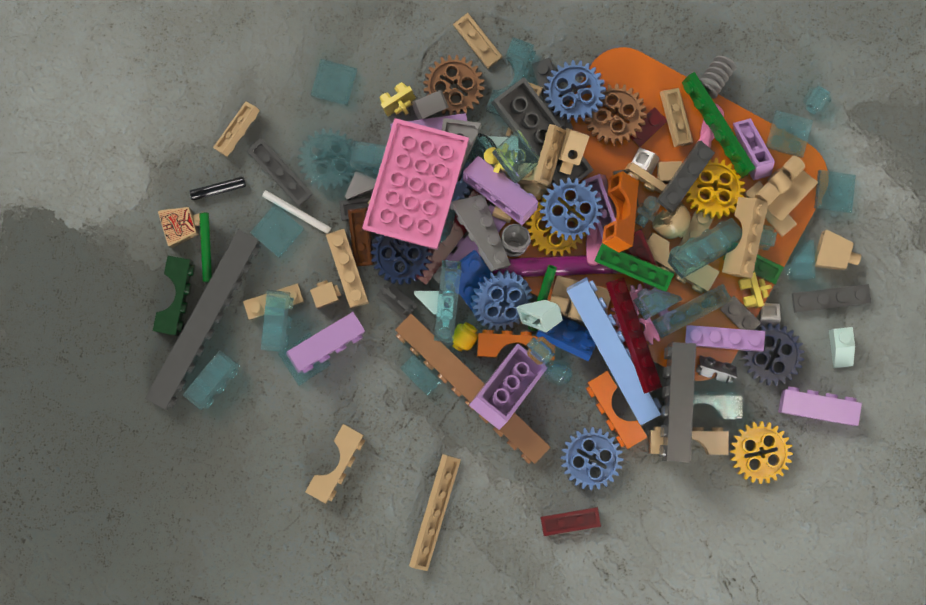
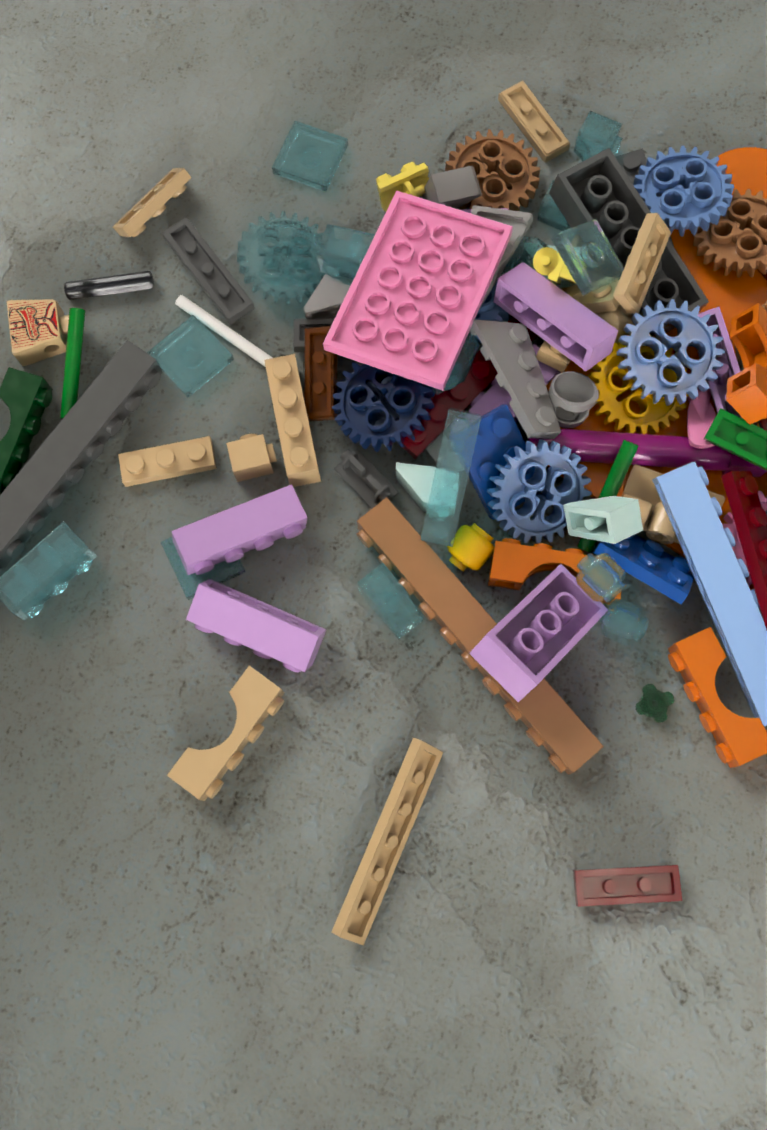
camera: 10 degrees right, 10 degrees down
clear light blue brick [261,290,294,352] -> none
tan torso [558,128,589,175] -> none
medium blue gear [560,427,623,490] -> none
none -> lavender brick [186,579,326,672]
none -> clear green plate [635,684,674,723]

